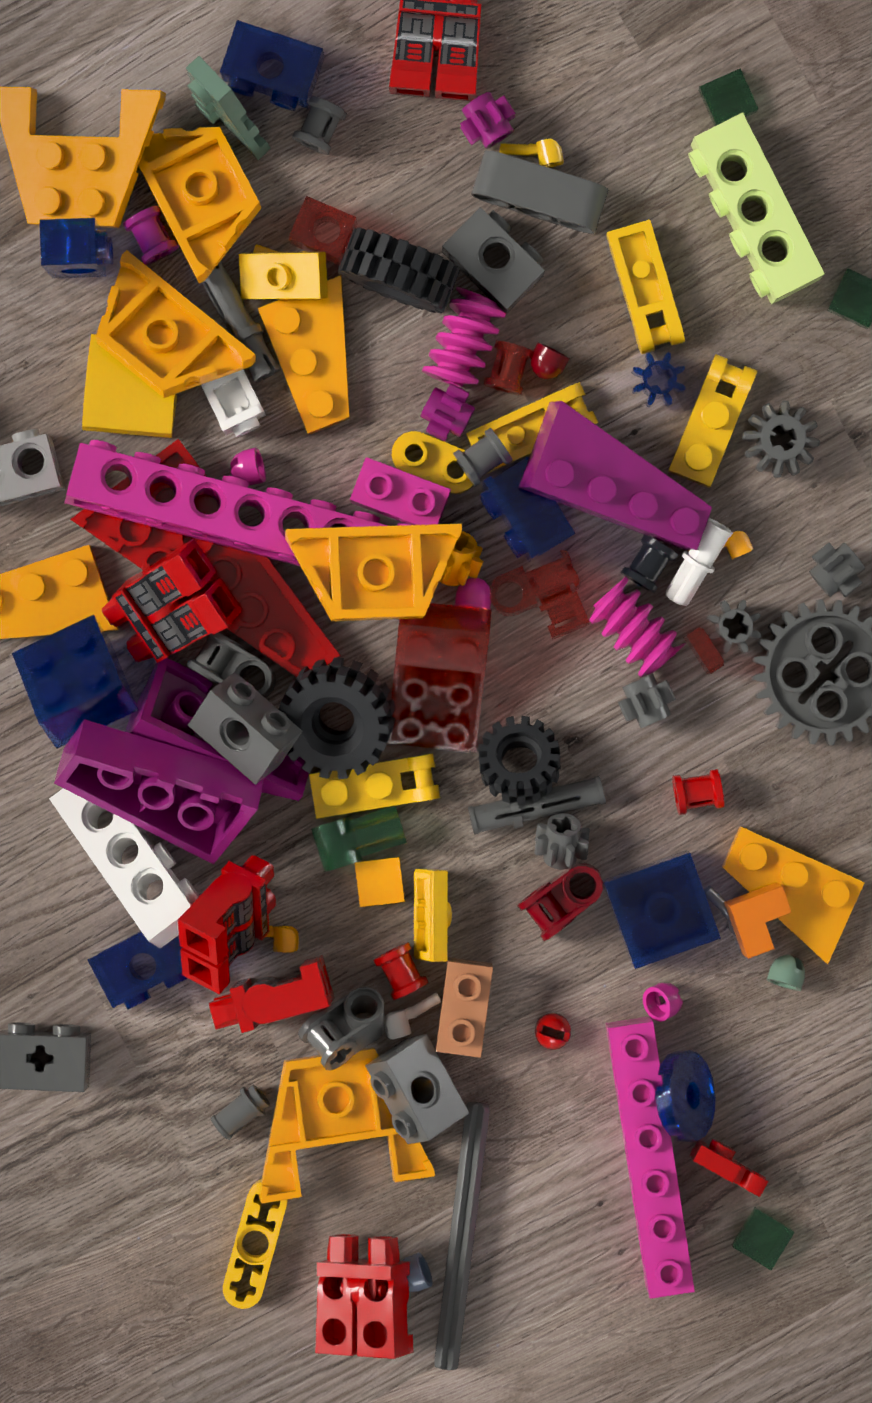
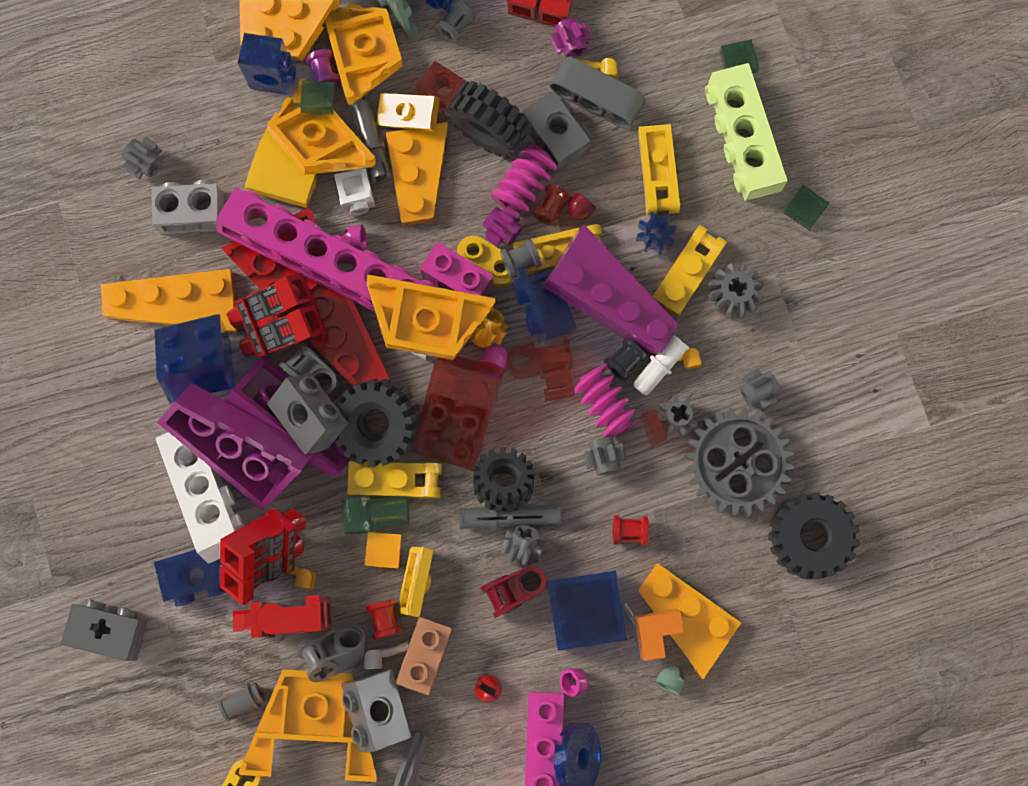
camera: 10 degrees right, 10 degrees down
none -> clear green tile [300,81,335,115]

